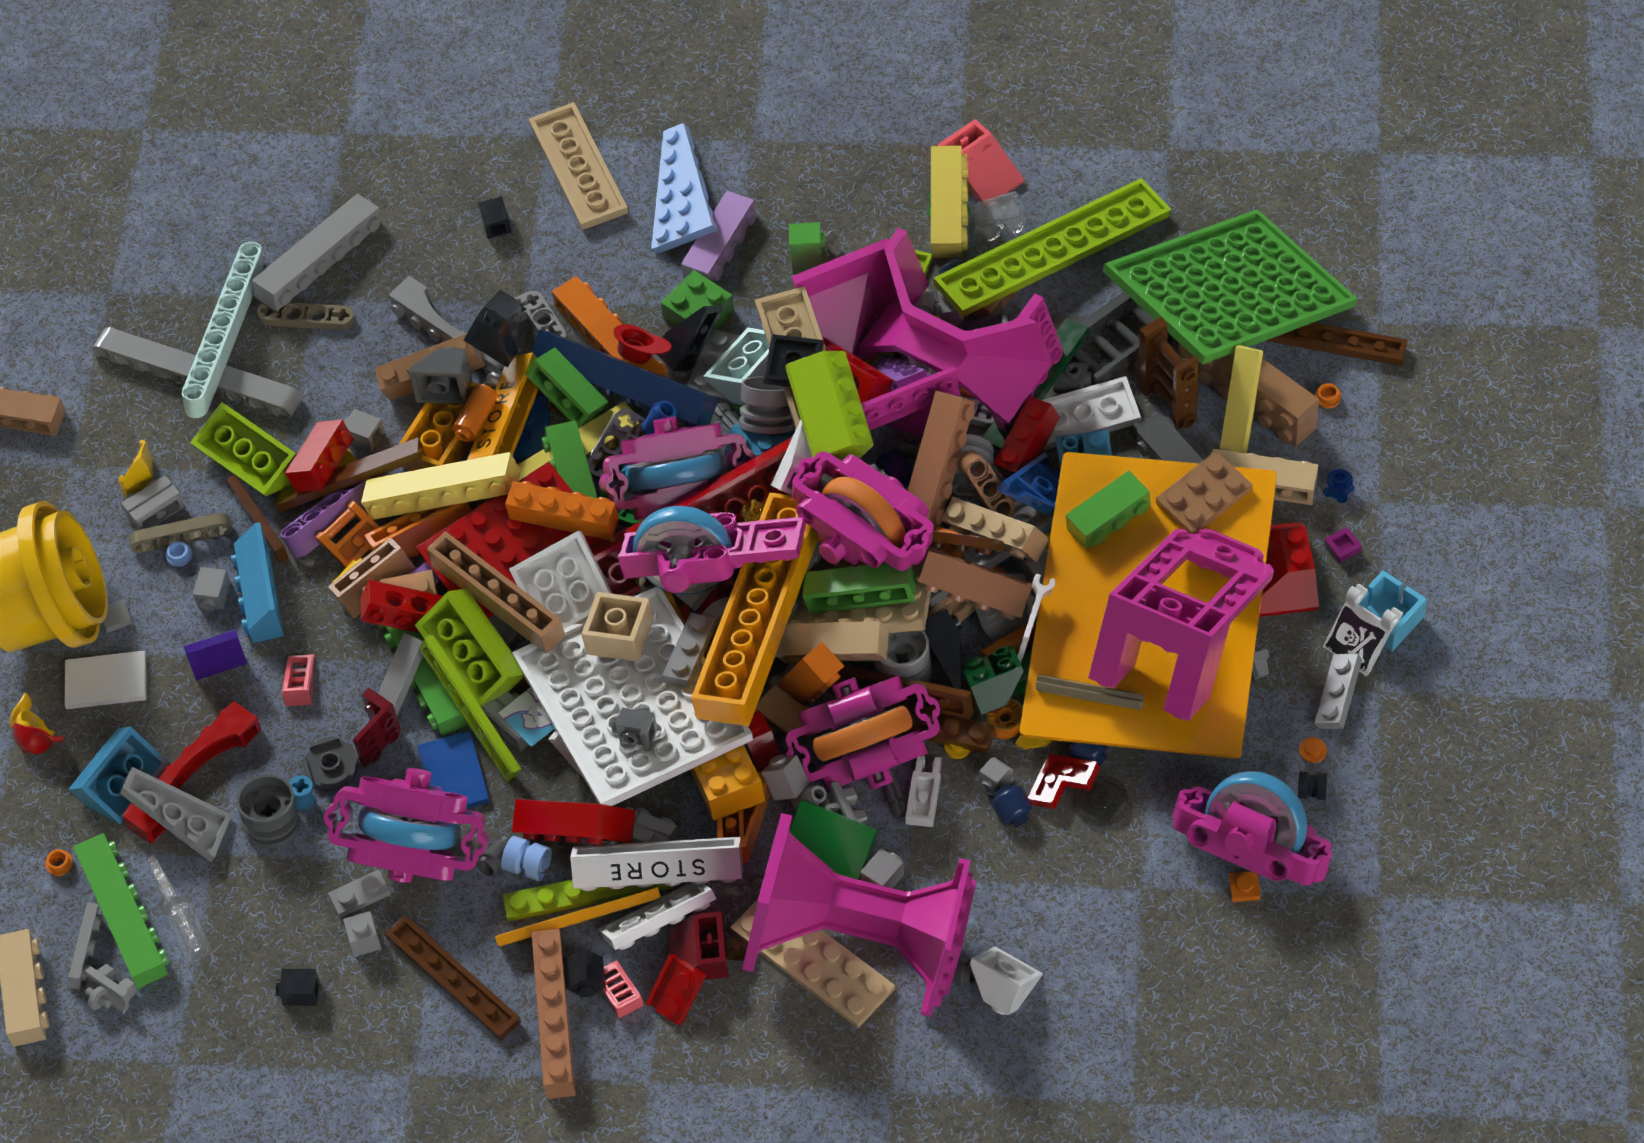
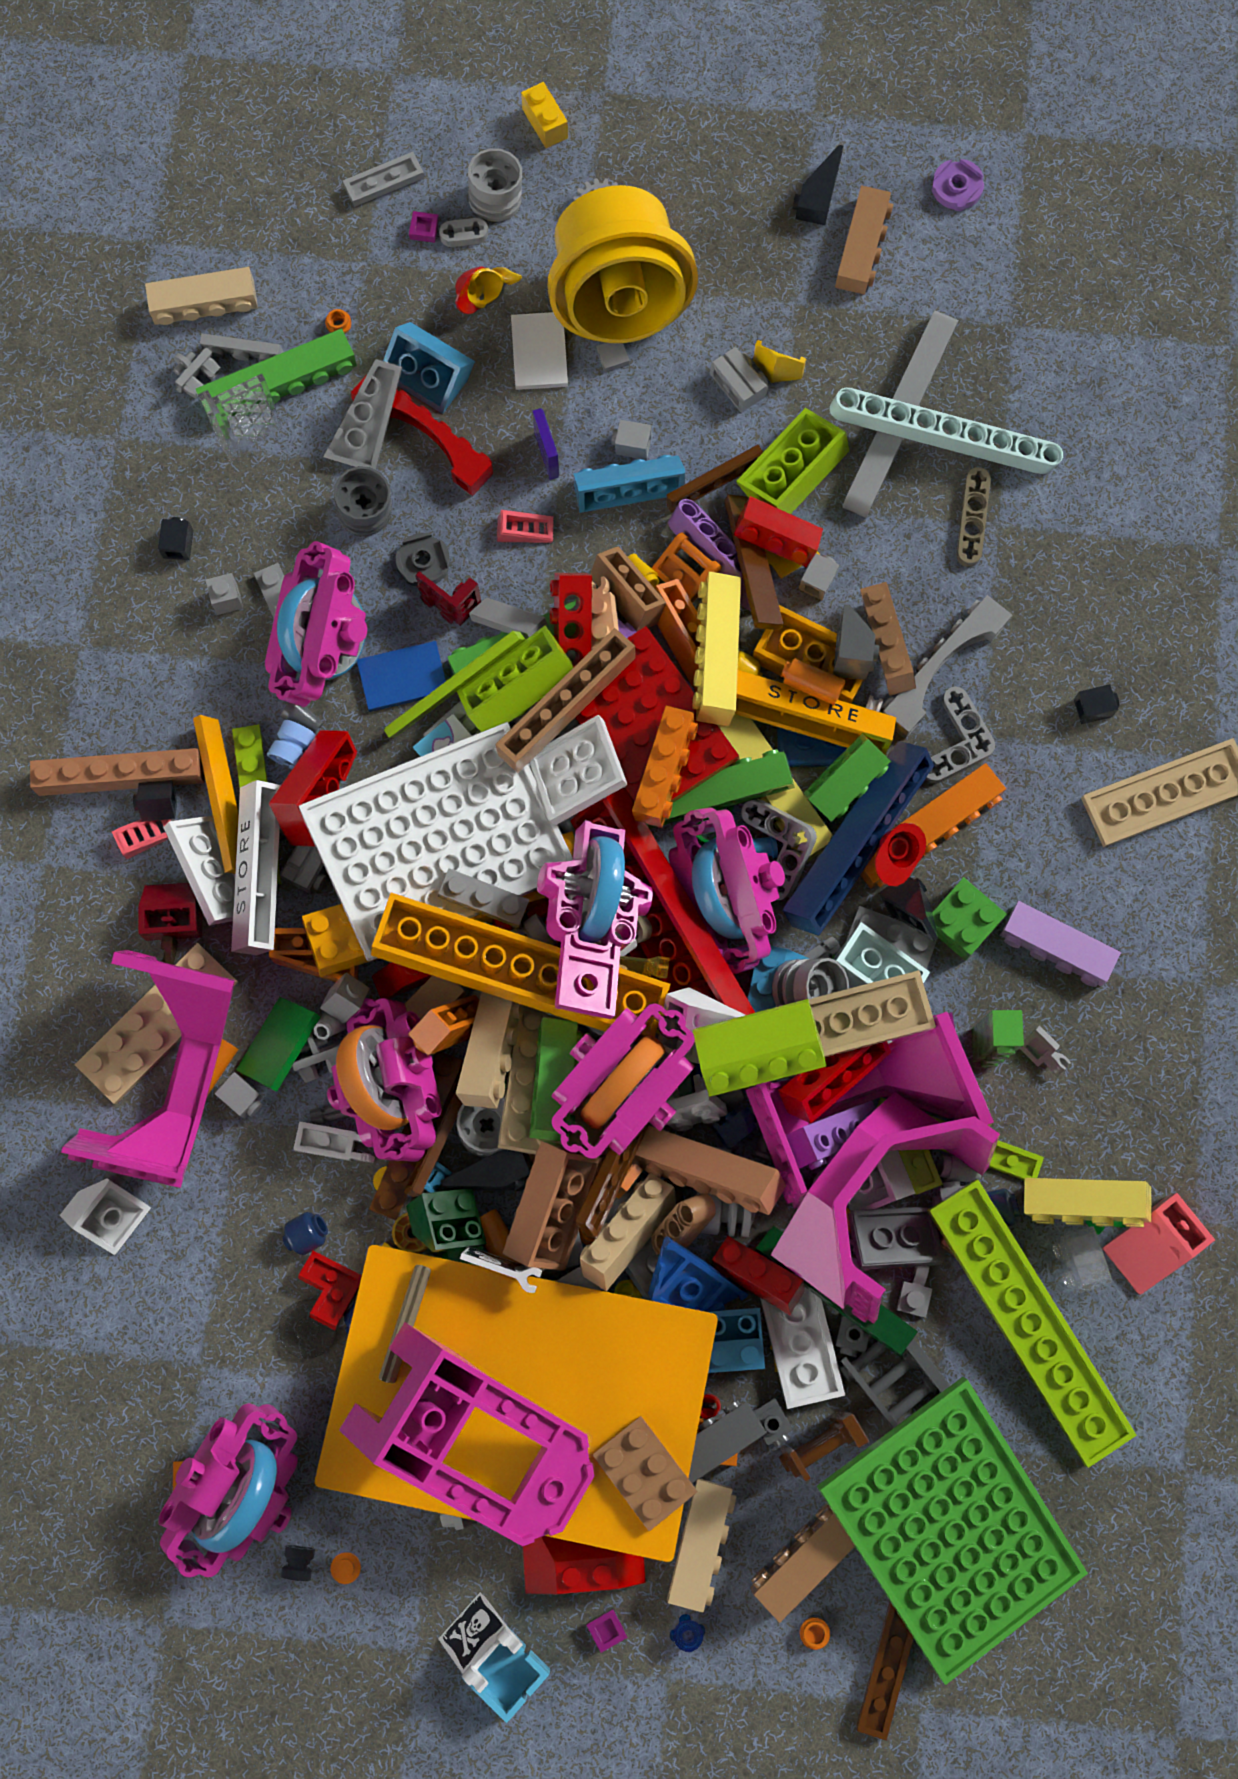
camera: 85 degrees right, 20 degrees up
dark tan beam [129,513,232,554] -> none
light blue plate [166,541,192,567] -> none
light grey brick [252,193,381,312] -> none
dark azure bush [289,775,315,810] -> none
reddish brown plate [385,915,521,1041] -> none
black wedge [463,289,522,368] -> none
tan brick [581,592,654,662] -> none
dark grey brick [612,707,658,751] -> none
blue cone [642,400,676,435] -> none
red plate [645,954,706,1025] -> none
light blue wing [651,123,718,253] -> none
black tile [763,334,824,387] -> none
light grey plate [979,757,1014,795] -> none
bright green brick [1066,470,1150,550] -> none
light yellow tile [1220,345,1263,454] -> none
light grey plate [1314,654,1362,729] -> none

